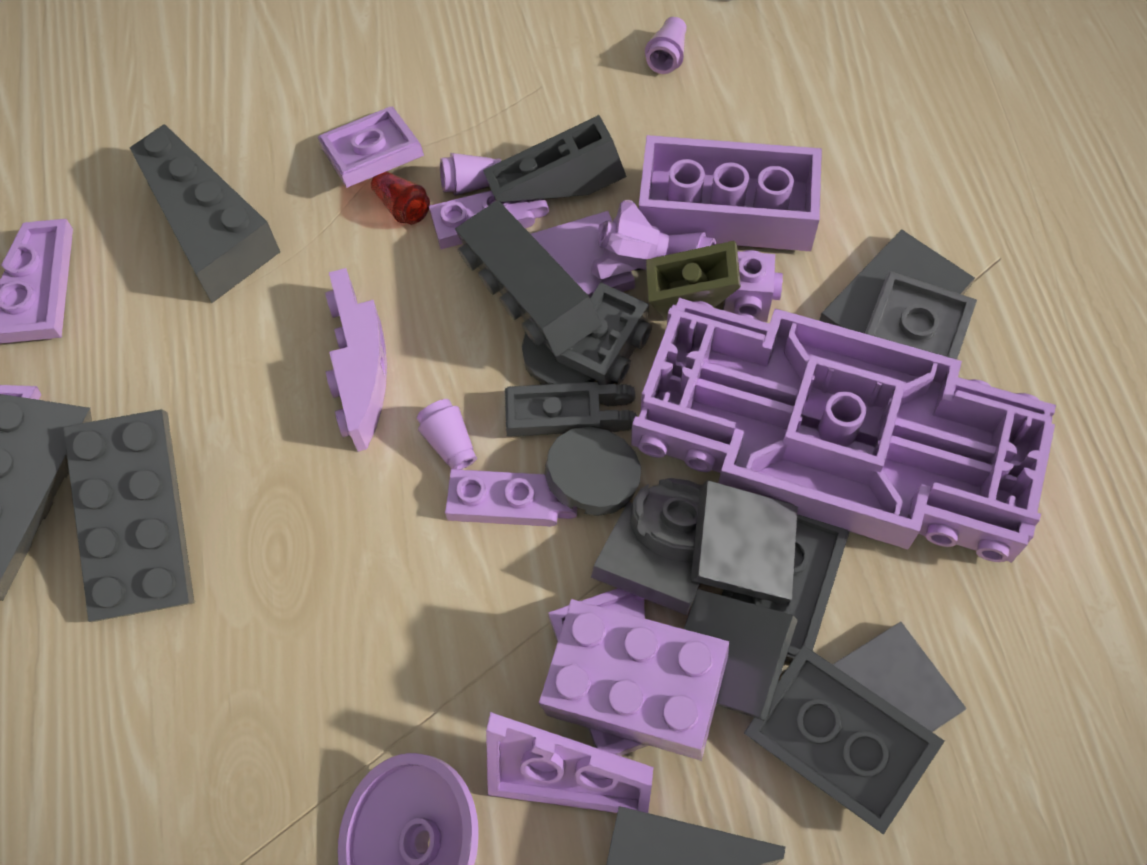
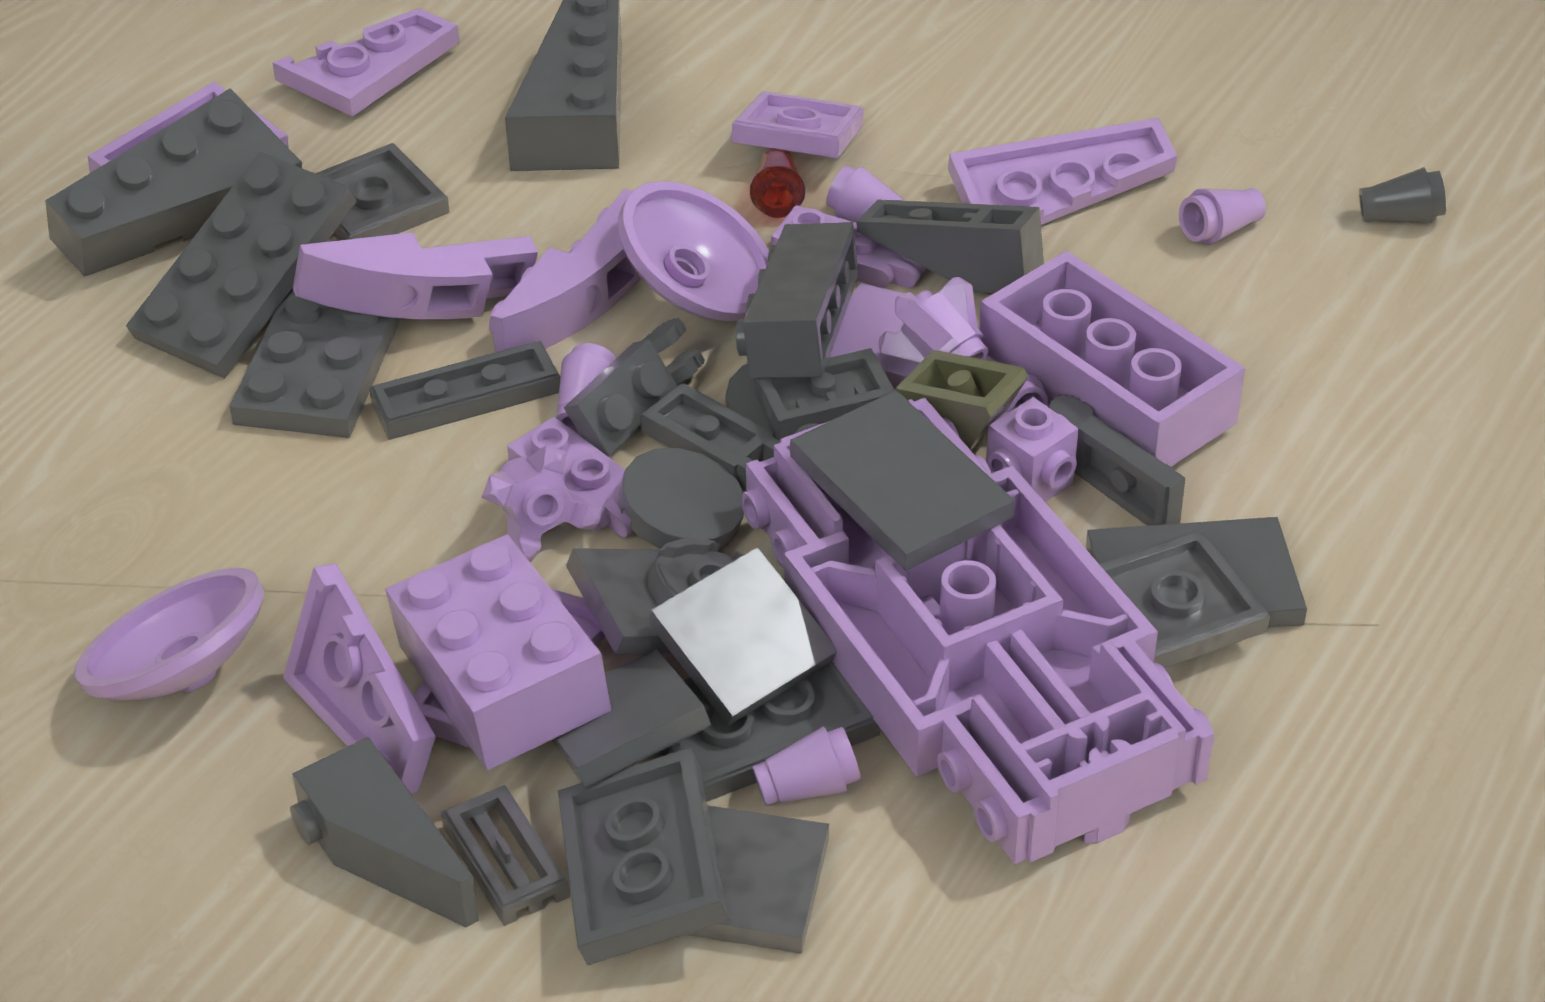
camera: 40 degrees right, 20 degrees down
none -> dark grey plate [229,288,401,438]
none -> lavender slope [292,232,538,320]
none -> flat silver tile [315,143,450,240]
none -> dark grey tile [369,341,560,440]
none -> flat silver tile [441,785,569,926]
none -> lavender rock [481,445,601,562]
none -> dark grey hinge [564,317,705,456]
none -> lavender dish [618,181,769,321]
none -> lavender cone [752,726,861,806]
none -> dark grey tile [790,390,1015,571]
none -> lavender wing [948,118,1177,225]
none -> dark grey hinge [1048,394,1186,526]

